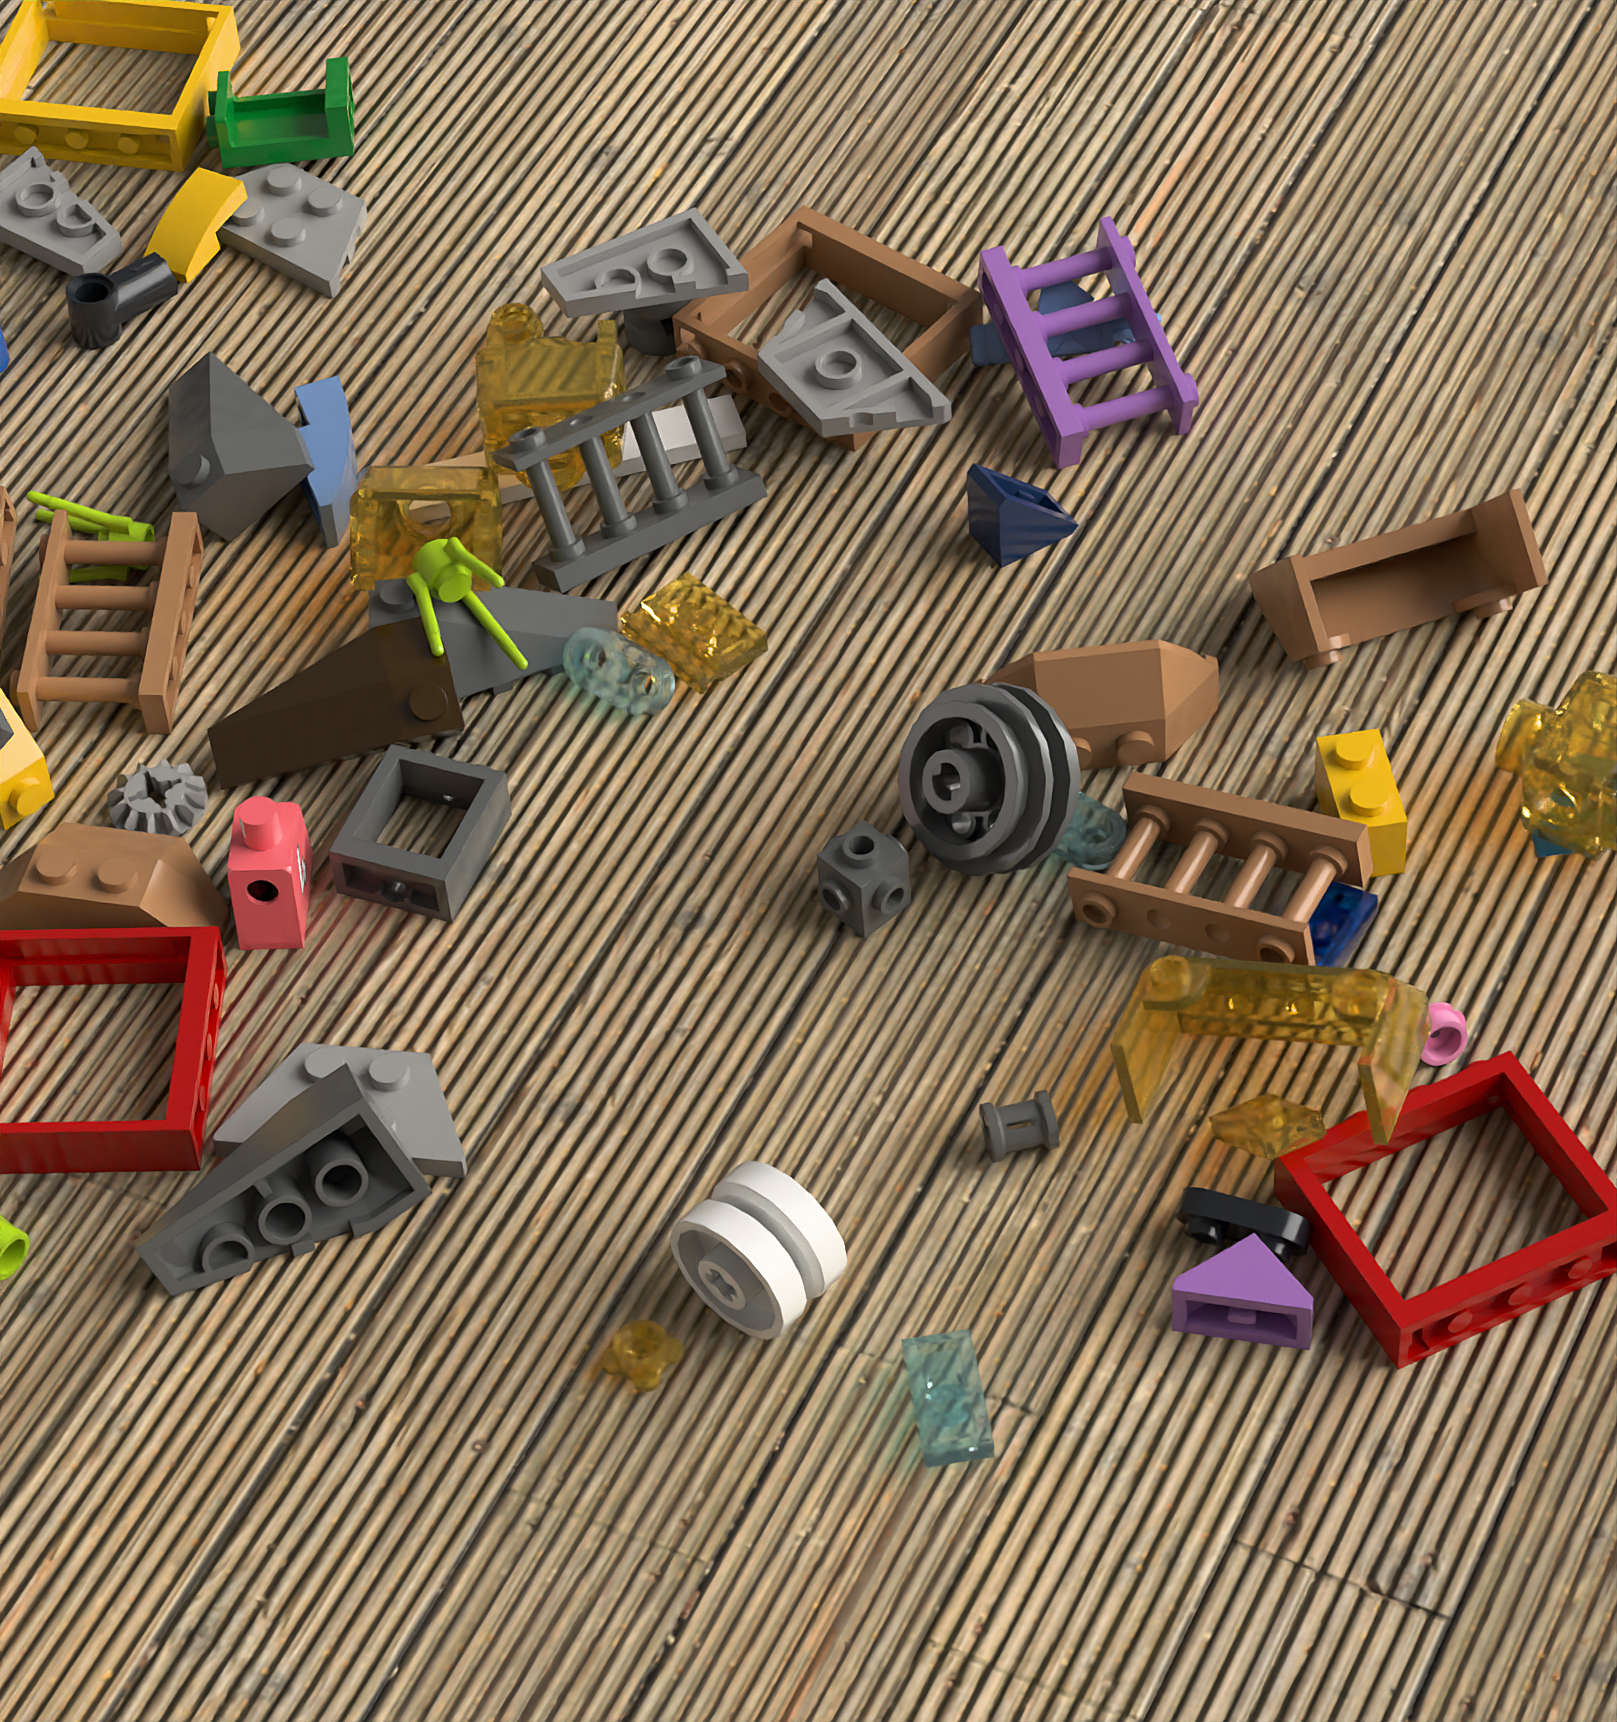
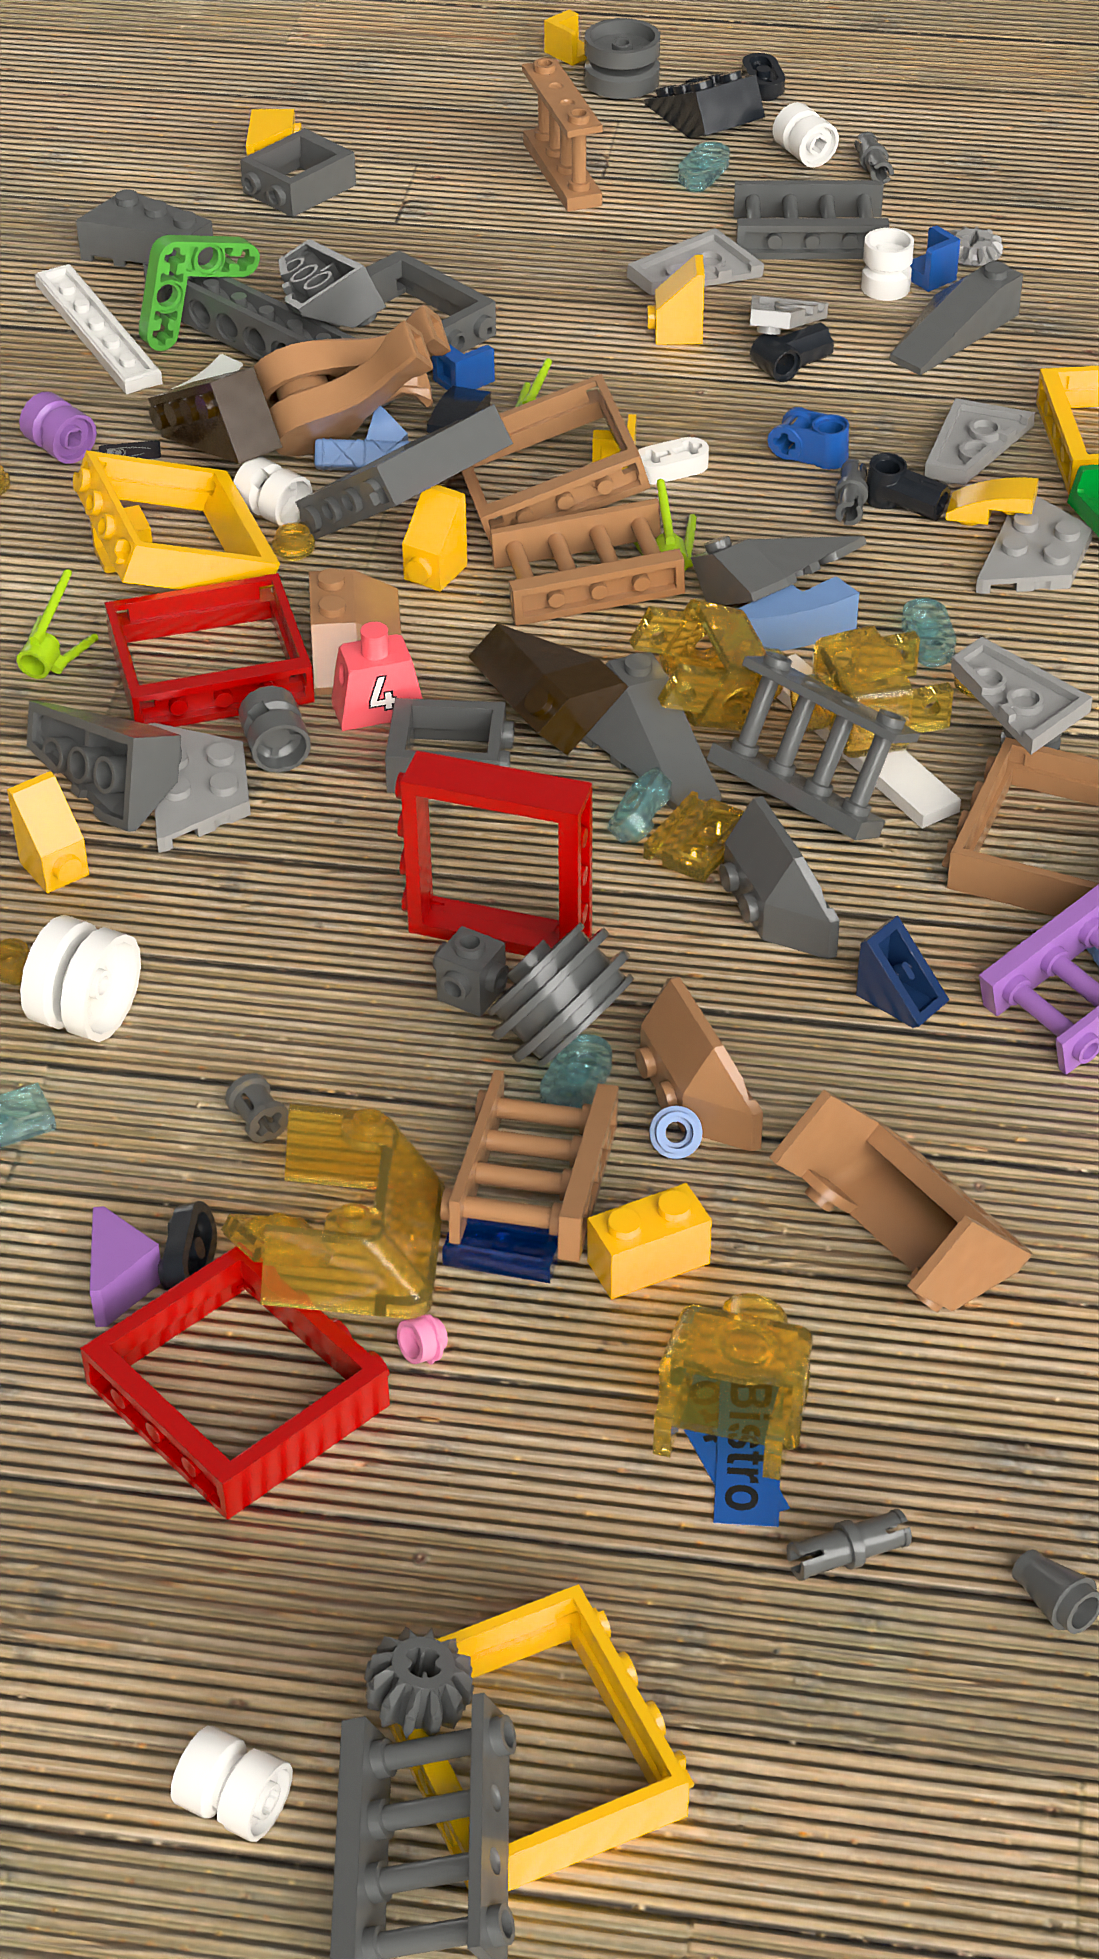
camera: 70 degrees right, 5 degrees down
light grey gear [107,758,208,836] -> none
lime plant [406,537,528,670] -> none
light grey wing [757,278,952,437] -> none
none -> yellow slope [7,771,89,893]
none -> dark grey wheel [238,686,311,773]
none -> red window [395,750,592,956]
none -> plate [649,1106,703,1159]
none -> dark grey wedge [719,796,840,959]
none -> dark grey pin [835,459,868,526]
none -> clear light blue plate [901,598,956,668]

